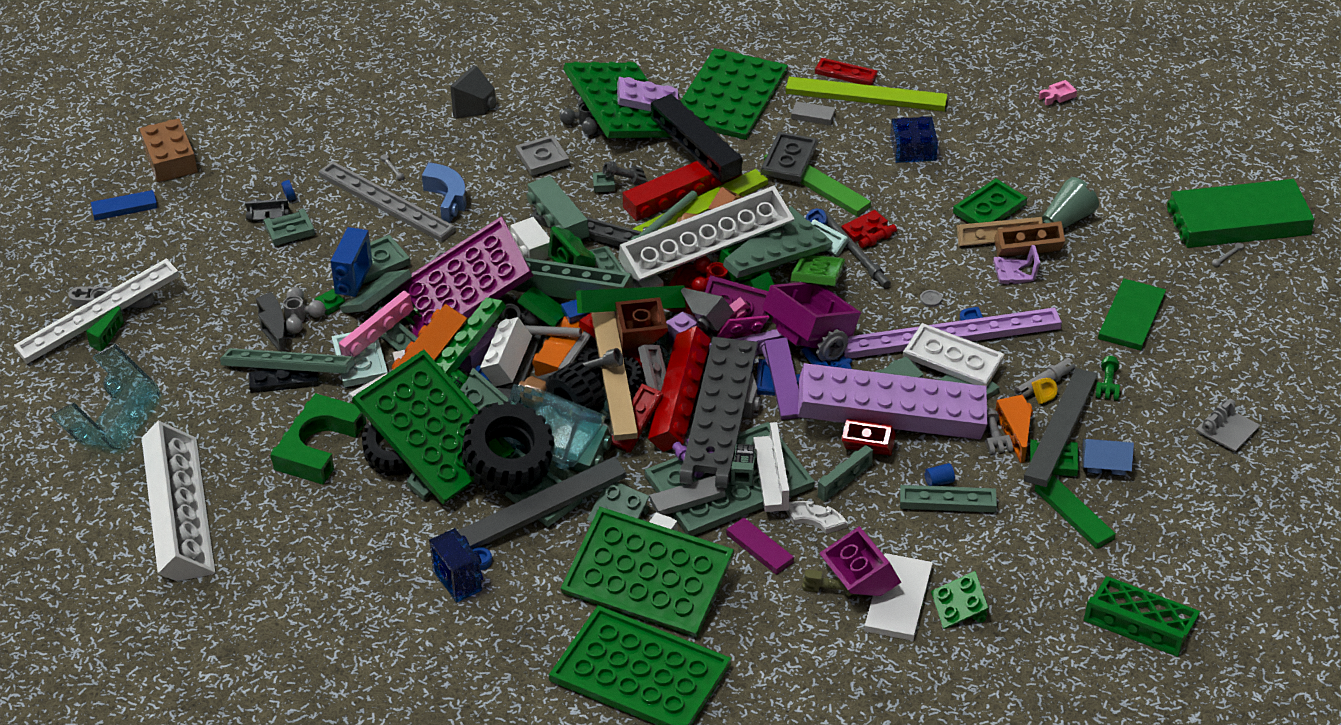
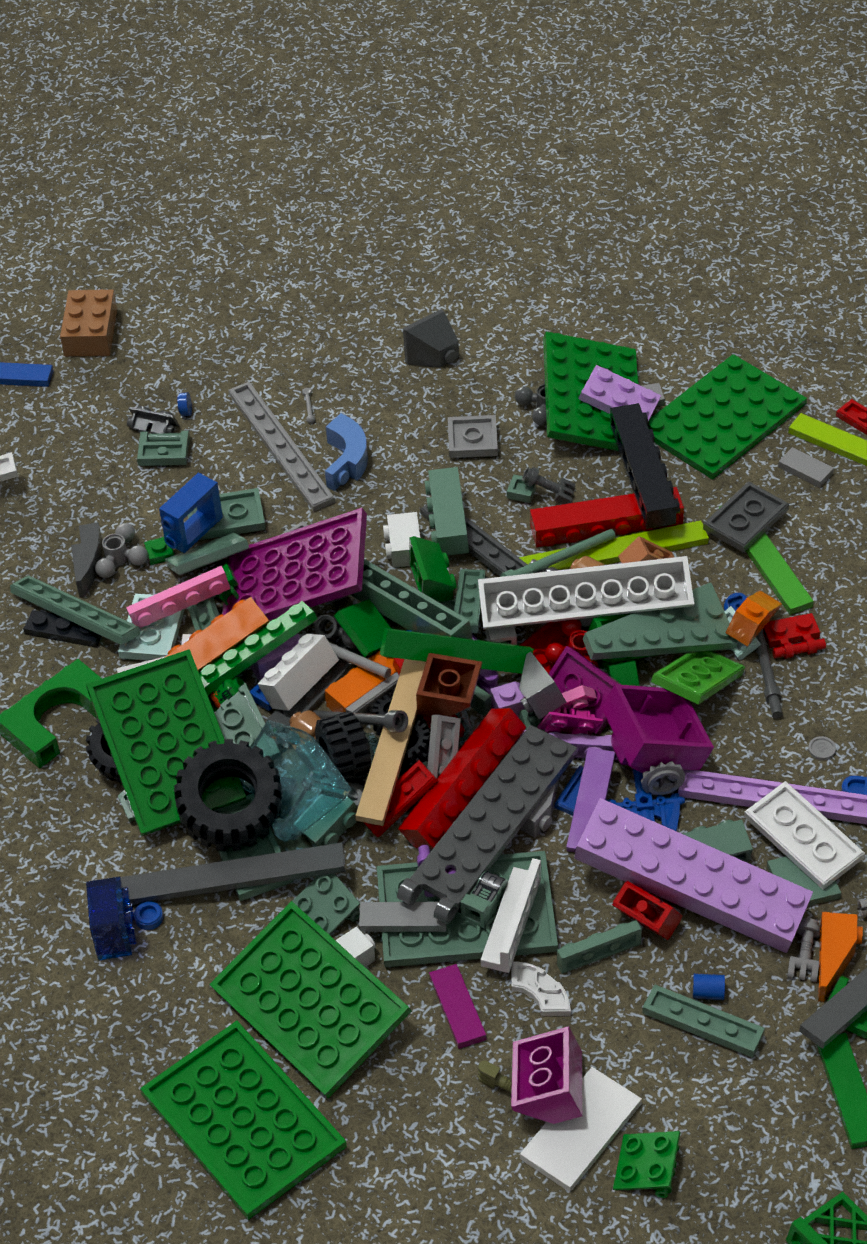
camera: 25 degrees right, 5 degrees up
none -> orange slope [725,590,782,647]

